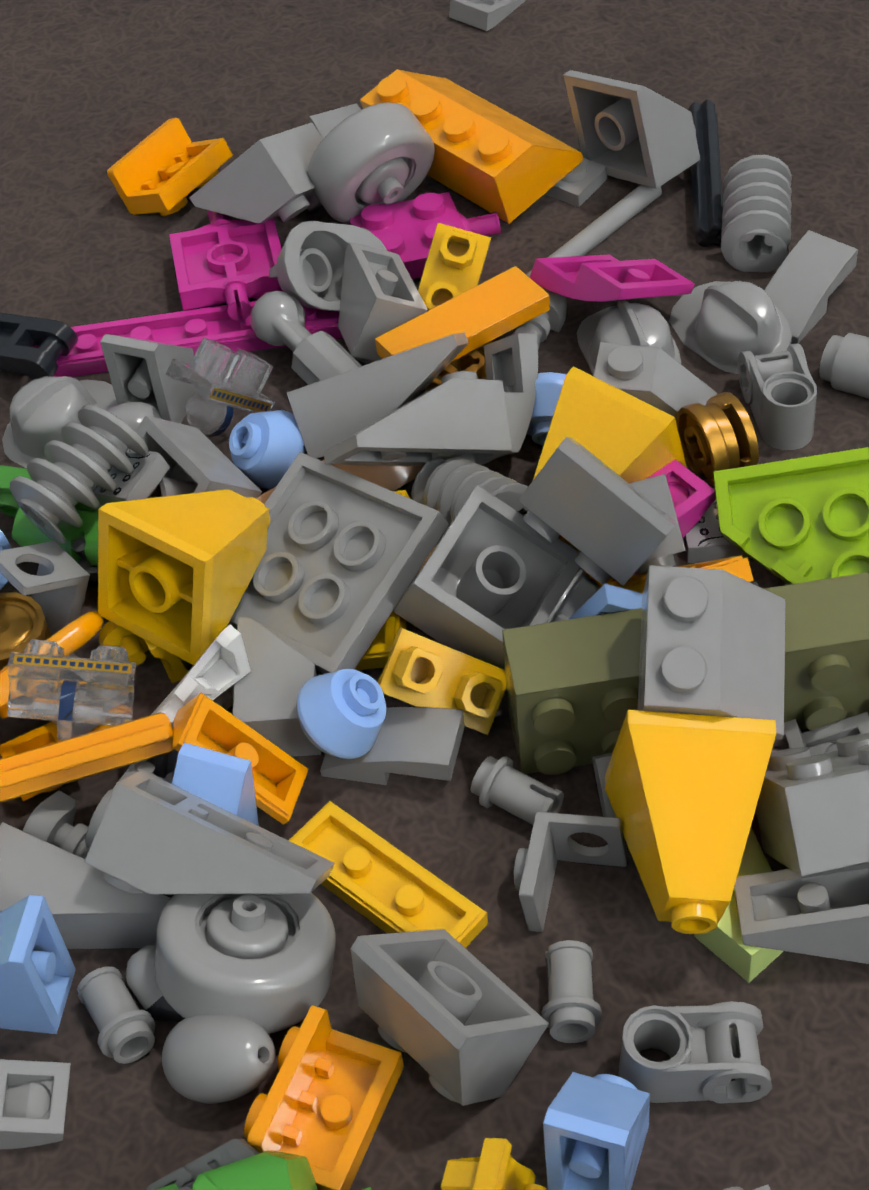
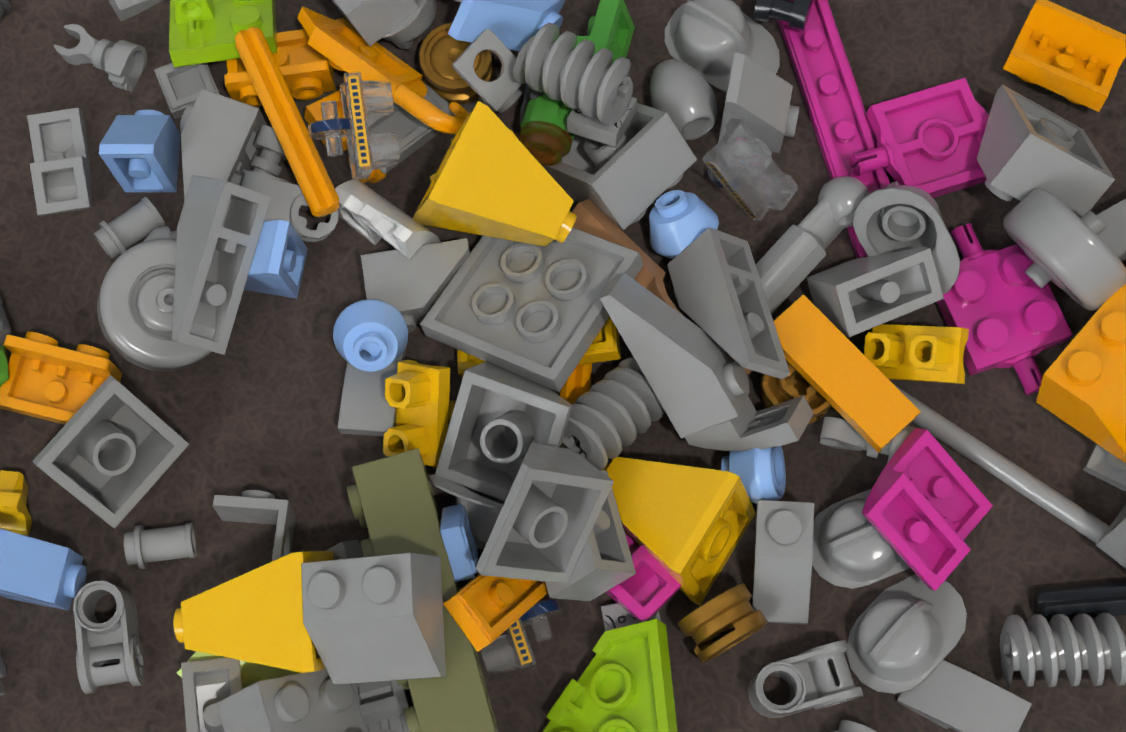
camera: 80 degrees right, 25 degrees up
light grey animal [162,1015,275,1104] -> none
light orange slope [173,692,309,825] -> none
yellow tile [288,801,488,948] -> none
light grey pin [471,756,564,825] -> none

